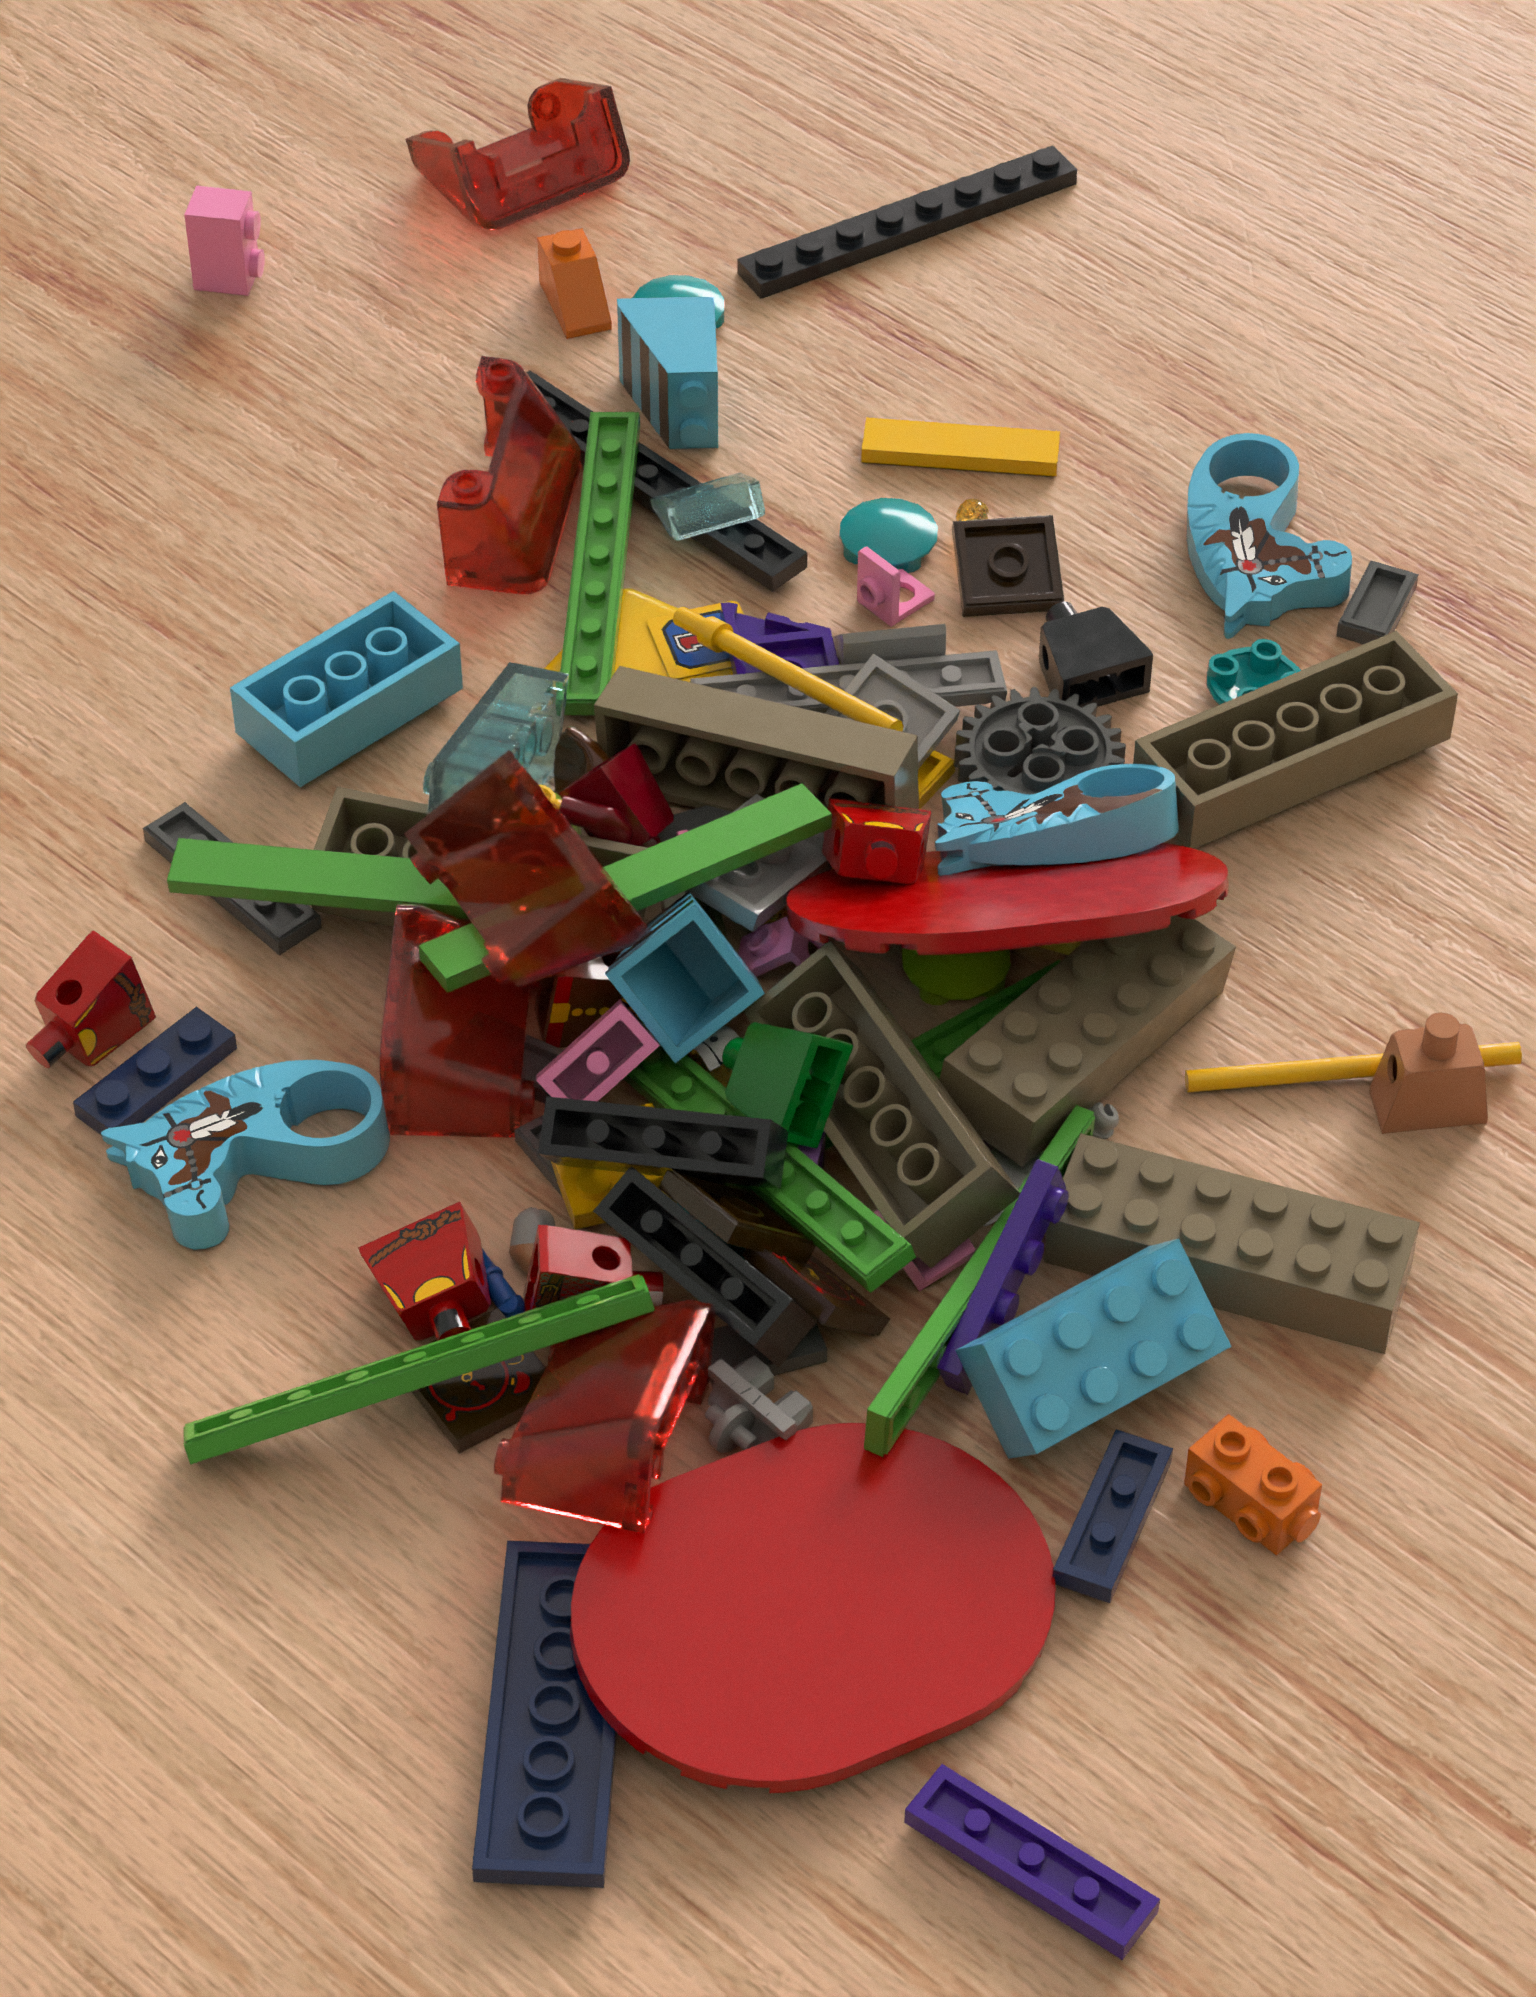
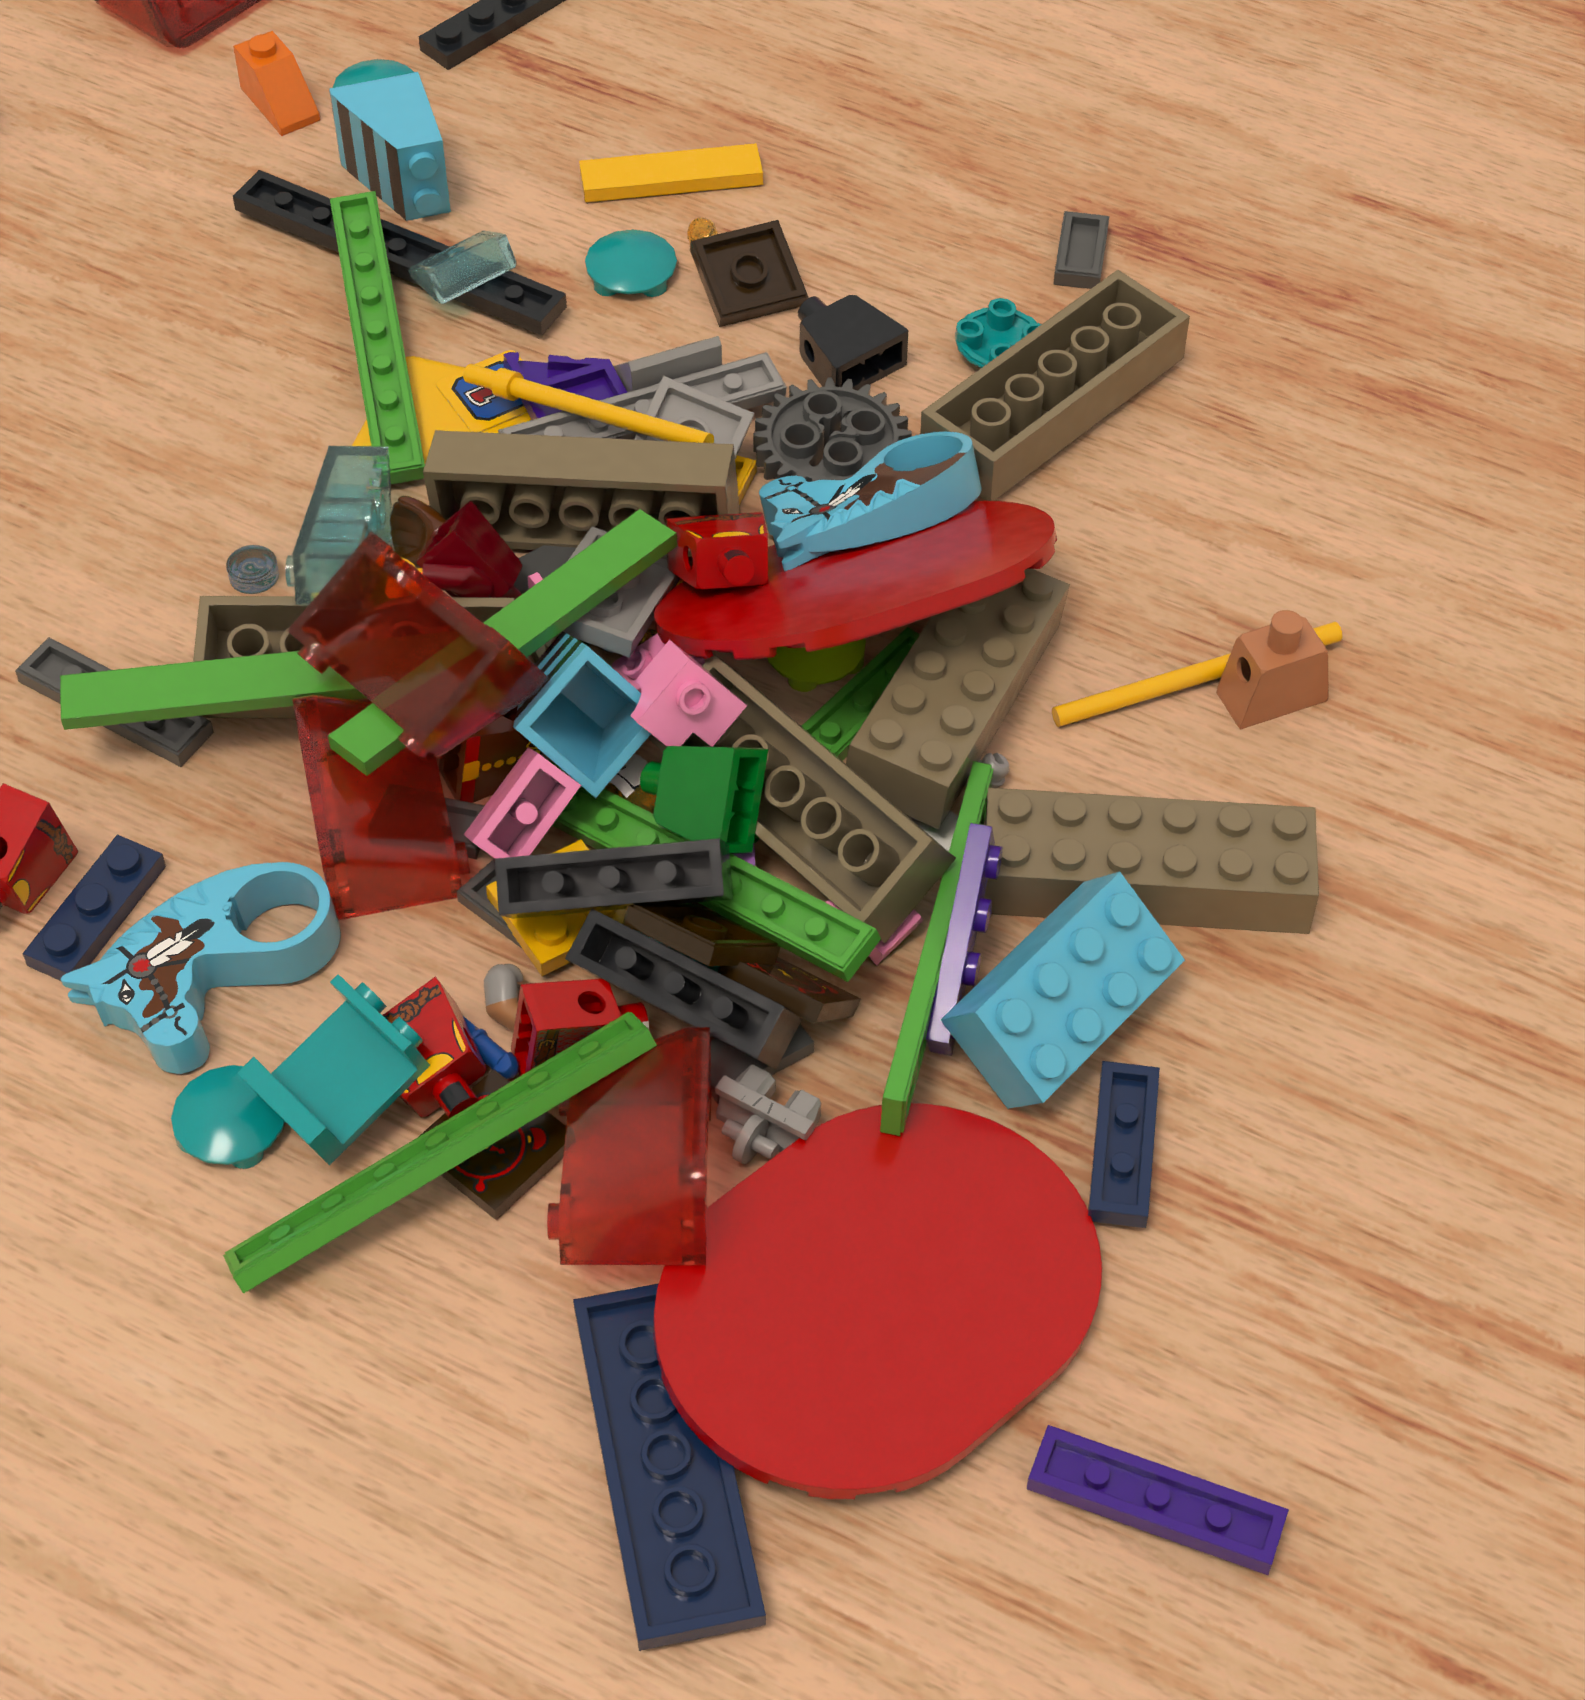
camera: 15 degrees left, 5 degrees up
medium azure brick [230,591,463,788] -> none
clear red windscreen [437,356,581,595] -> none
bright pink bracket [857,547,935,627] -> none
orange brick [1184,1414,1322,1556] -> none
medium azure animal [1186,433,1352,639] -> none
none -> teal dish [171,1065,285,1169]
none -> clear smoke tile [226,545,279,594]
none -> teal panel [237,974,430,1166]
none -> bright pink brick [630,639,747,747]

